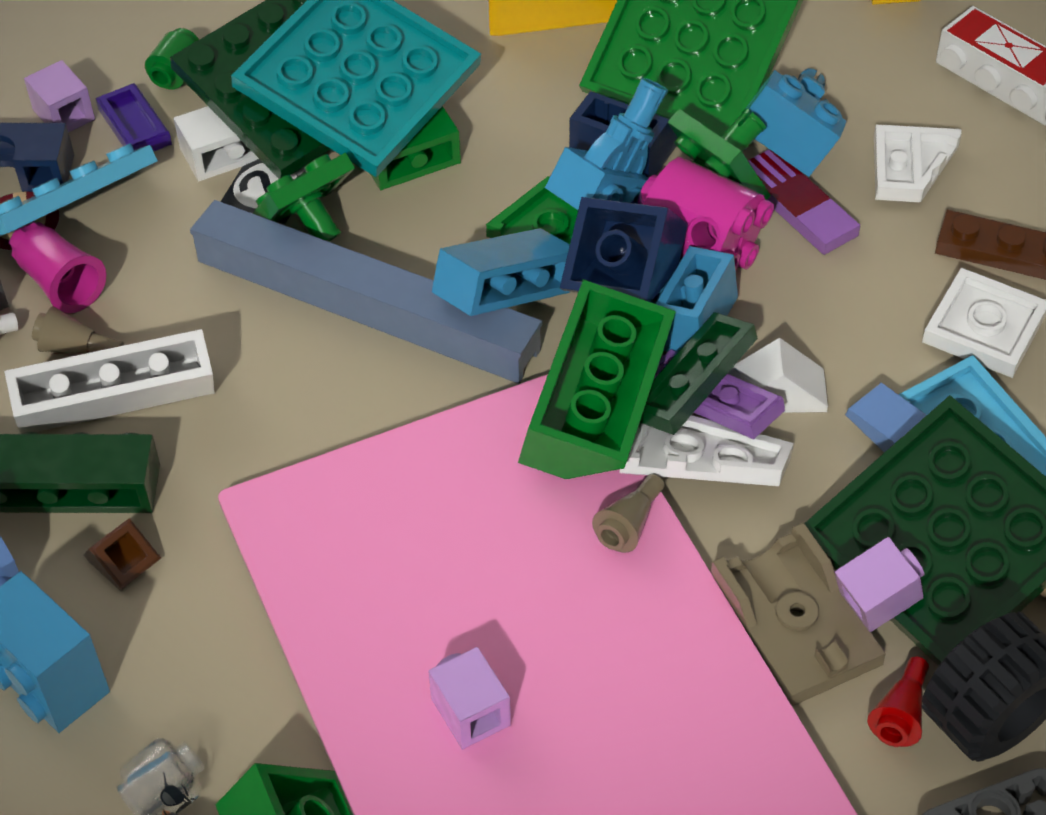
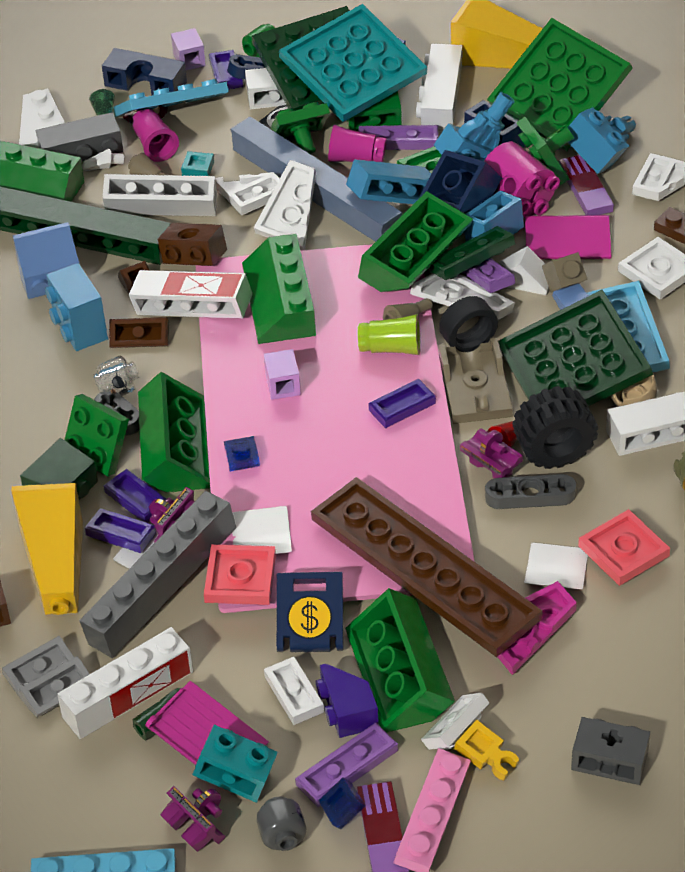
camera: 20 degrees right, 5 degrees down
lavender brick [834,537,925,632] -> none
none -> reddish brown slope [109,317,169,348]
none -> white brick [129,270,253,319]
none -> reddish brown brick [157,223,227,266]
none -> teal plate [181,151,214,176]
none -> white wing [215,172,280,215]
none -> dark blue beam [227,54,266,80]
none -> green slope [242,233,316,344]
none -> white wing [254,160,316,250]
none -> dark pink plant [328,125,387,162]
none -> medium lavender tile [358,125,438,150]
none -> lime plant [358,314,421,355]
none -> dark purple tile [368,379,436,428]
none -> white brick [416,44,462,130]
none -> black tyre [439,296,498,352]
none -> magenta hips [460,428,523,478]
none -> dark pink piece [525,215,611,259]
none -> dark tan brick [542,252,588,293]

